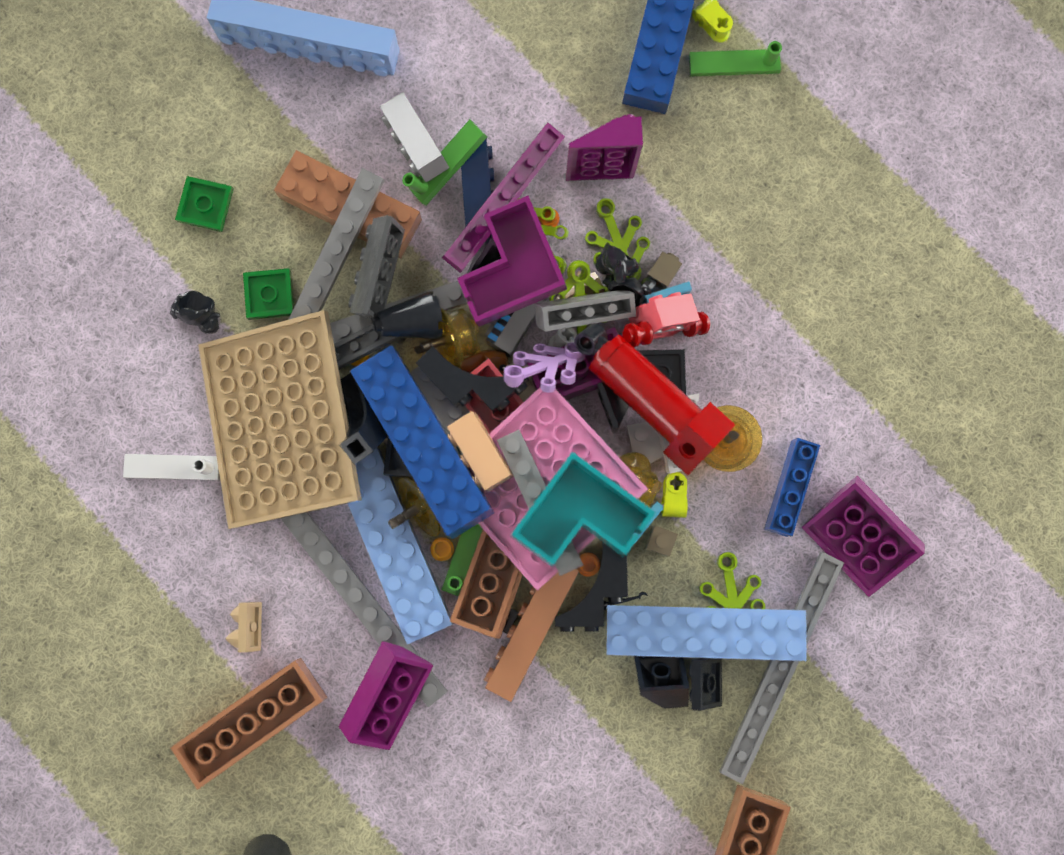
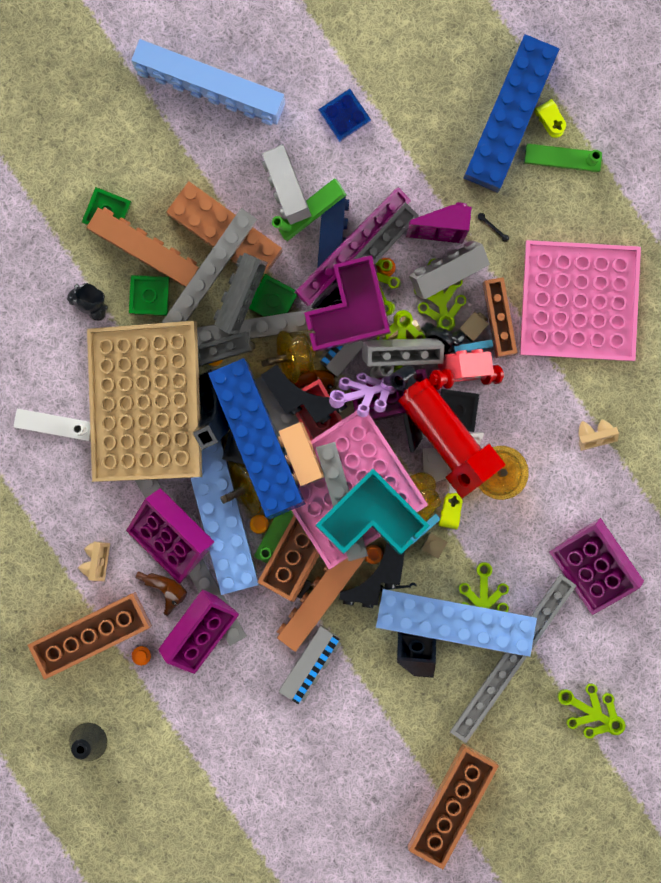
camera: 10 degrees right, 5 degrees up
black cone [373,291,443,339] -> none
black hair [595,242,639,284] -> none
black plate [689,658,722,711] -> none
blue brick [764,438,821,537] -> none
none -> nougat brick [86,207,199,288]
none -> magenta slope [126,488,214,584]
none -> orange plate [132,646,151,666]
none -> reddish brown animal [135,571,187,616]
none -> green plate [249,274,297,317]
none -> light grey brick [279,625,341,704]
none -> clear blue plate [318,89,371,142]
none -> dark grey piece [353,202,419,264]
none -> light grey brick [409,241,490,299]
none -> black hinge [478,213,509,242]
none -> nougat brick [482,277,517,358]
none -> bright pink plate [520,240,641,361]
none -> lime plant [557,683,626,739]
none -> tan tile [578,419,619,451]

